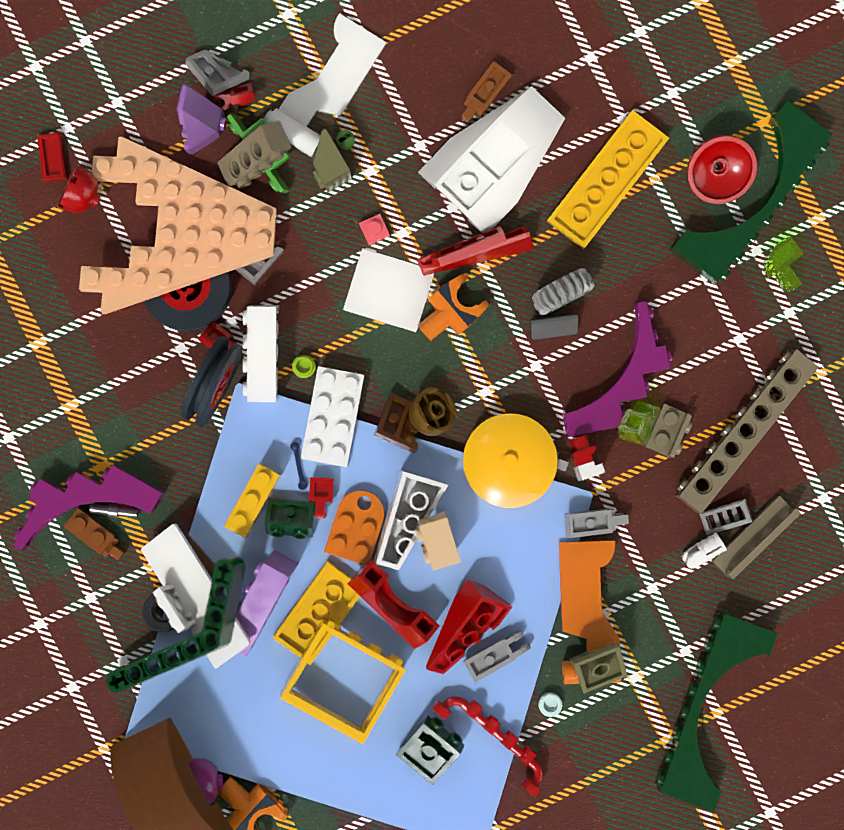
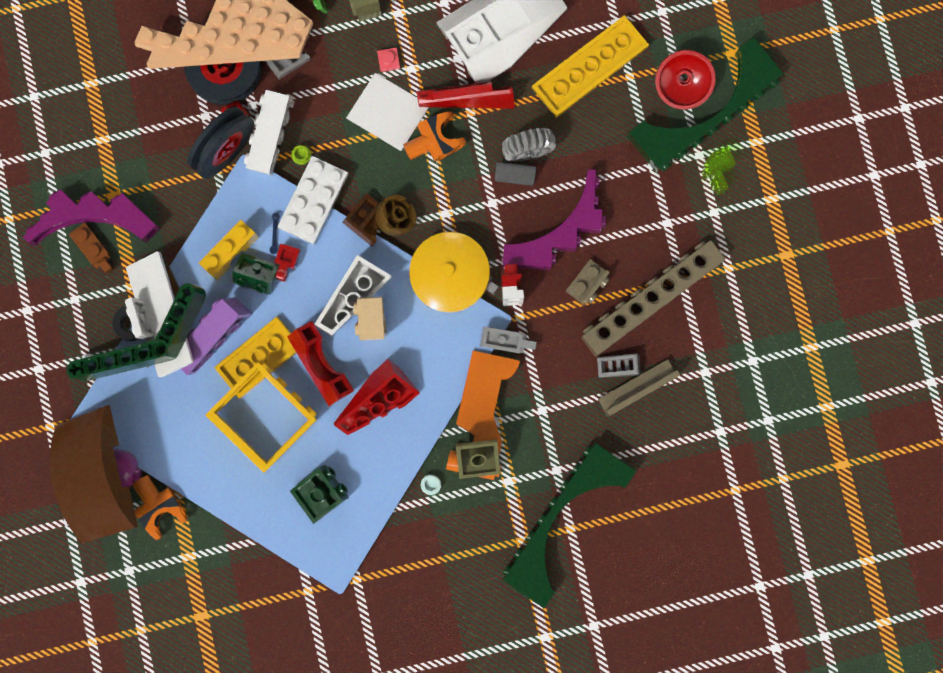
camera: 20 degrees right, 5 degrees down
flat silver bar [90,503,138,518] -> none
orange plate [324,490,384,565] -> none
red bar [431,696,543,797] -> none
light grey hinge [463,630,531,682] -> none
clear neon green brick [618,401,660,446] -> none
white hinge [681,532,727,569] -> none

